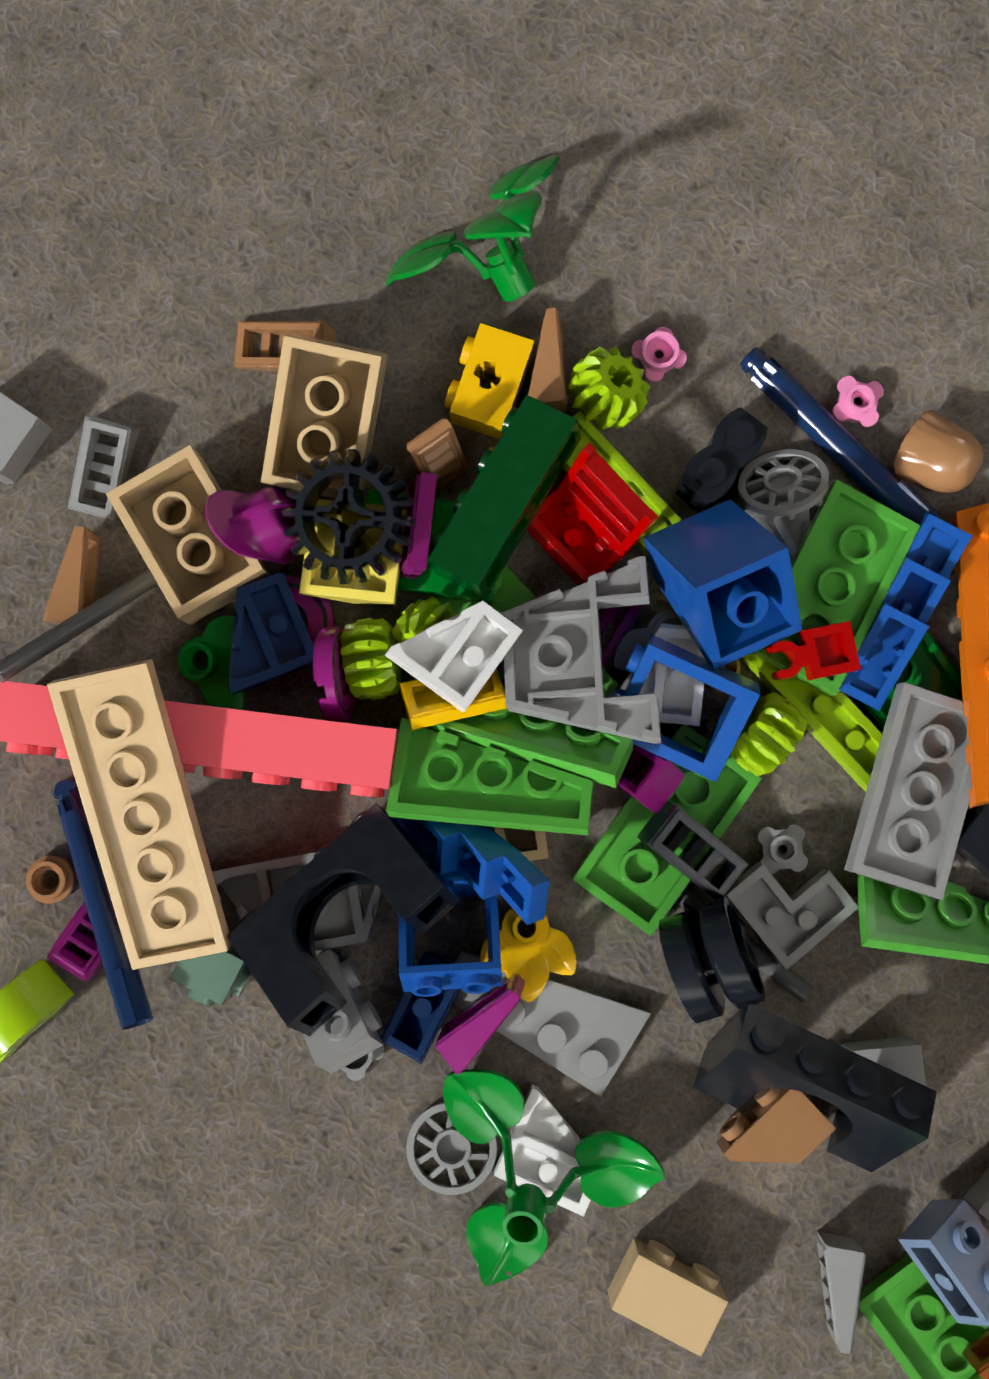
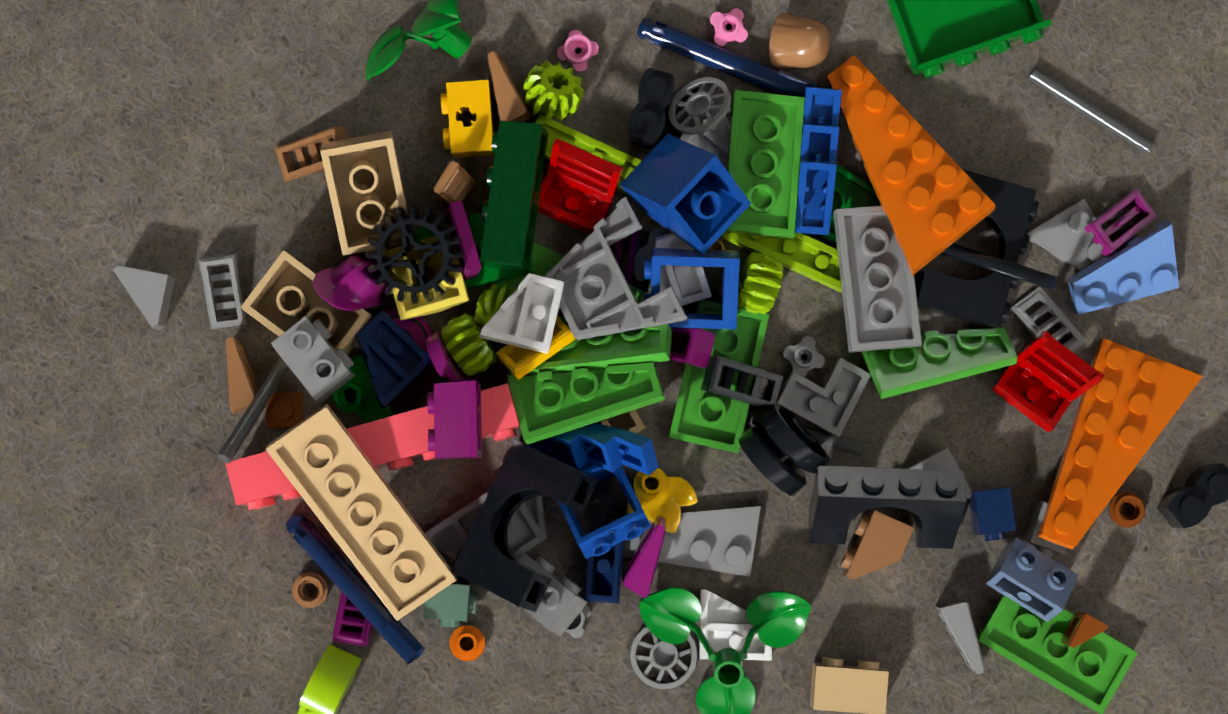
camera: 30 degrees left, 0 degrees up
red plate [766,621,861,681] -> none
none -> dark orange plate [266,391,304,429]
none -> light grey brick [270,316,355,402]
none -> magenta slope [427,381,482,459]
none -> orange plate [449,625,485,661]
none -> dark blue brick [969,487,1016,541]

